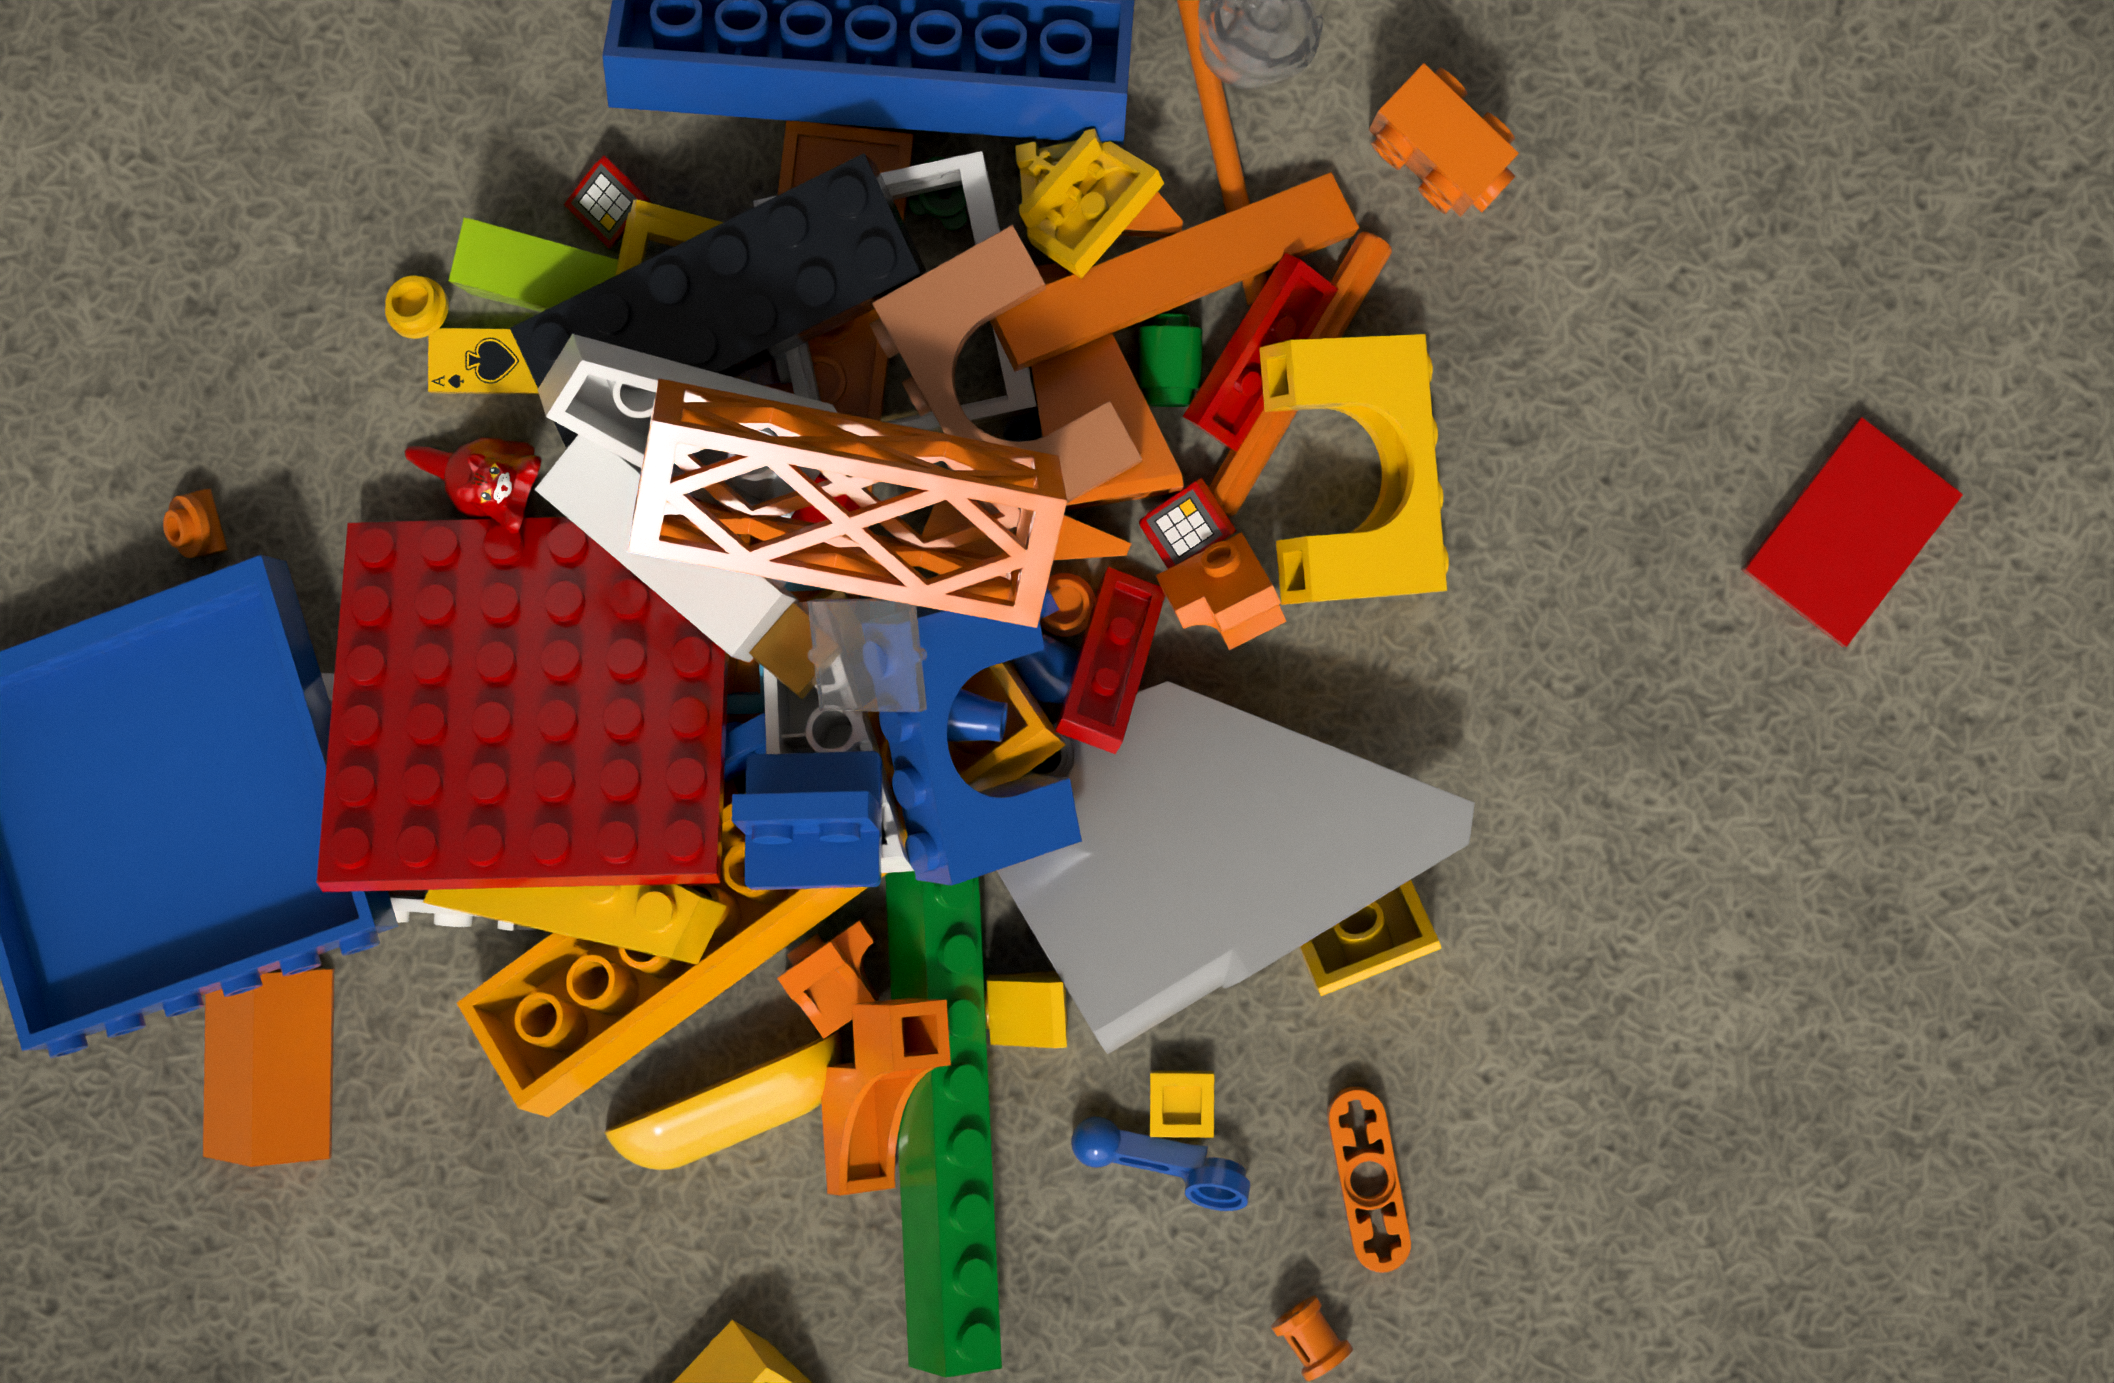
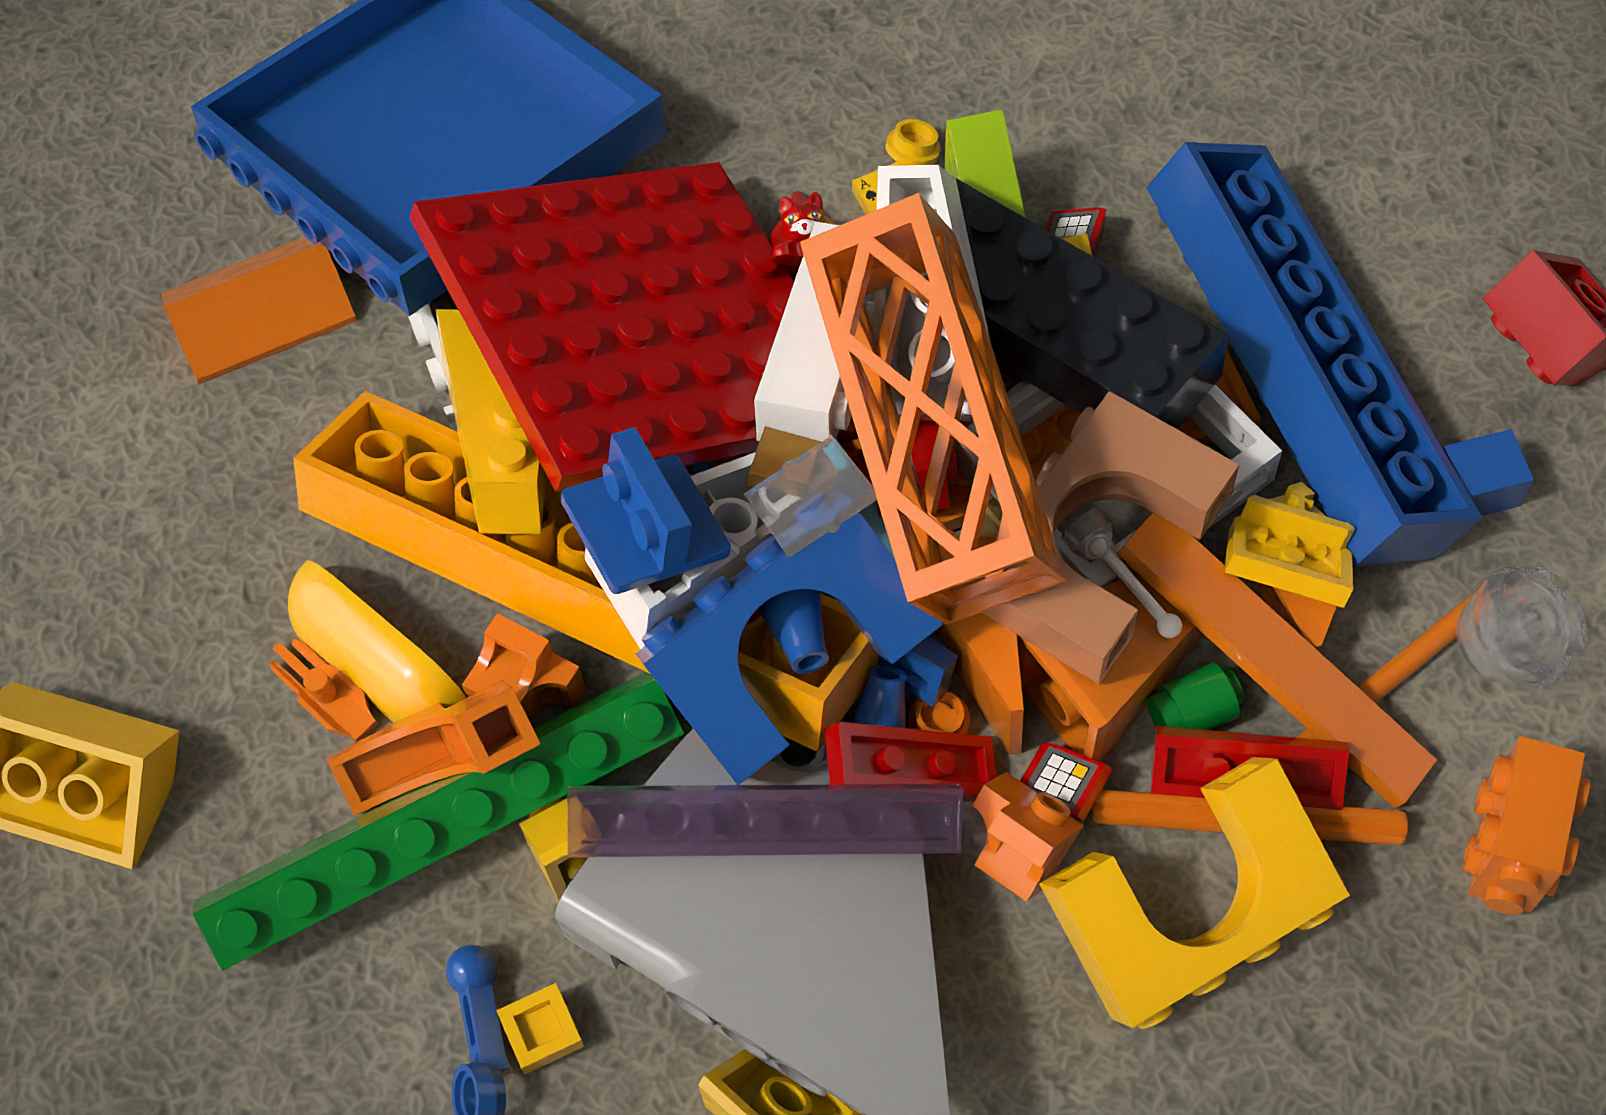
camera: 70 degrees right, 25 degrees down
orange plate [163,489,228,558] -> none
none -> orange piece [270,639,378,742]
none -> clear purple plate [567,784,963,857]
none -> hinge [1060,506,1182,638]

